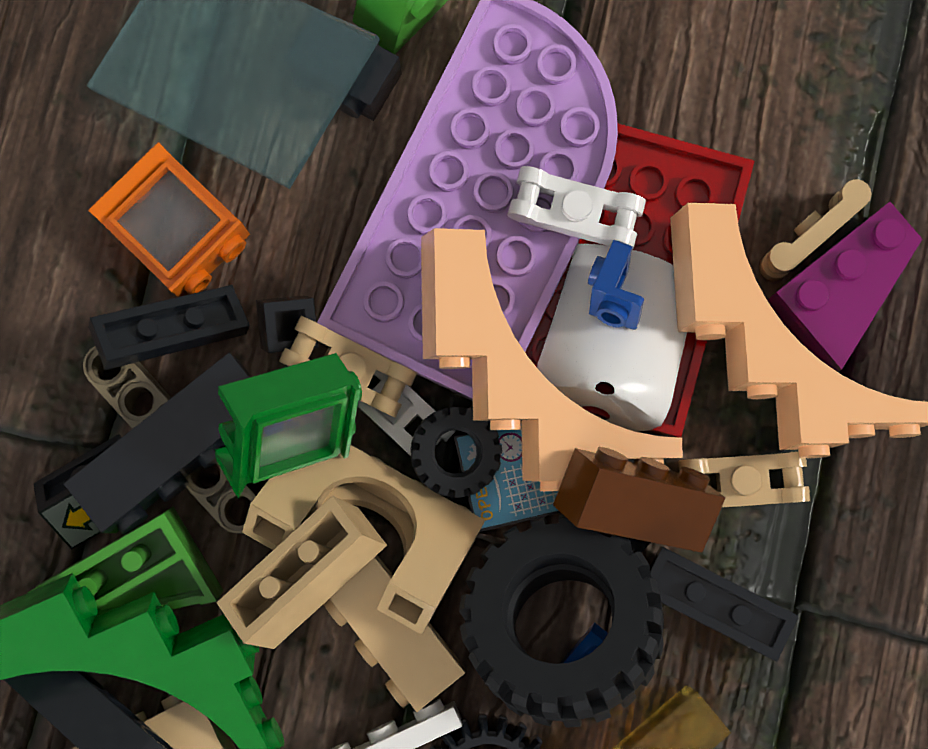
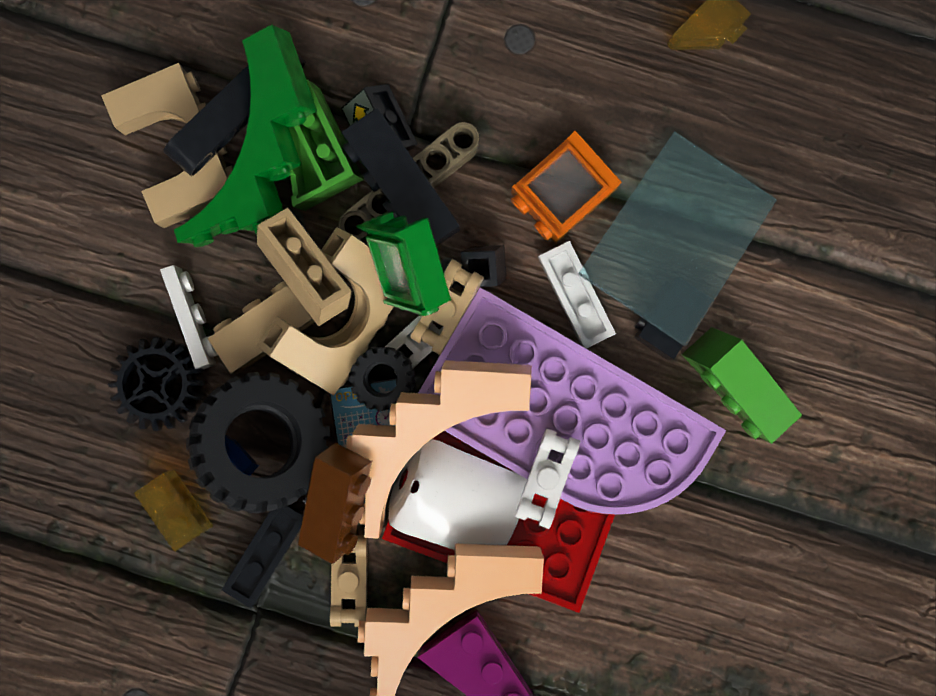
camera: 90 degrees right, 5 degrees up
black plate [88,285,250,370] -> none
blue bracket [588,240,644,330] -> none
tan plate [759,179,872,281] -> none
none -> white plate [538,241,616,349]

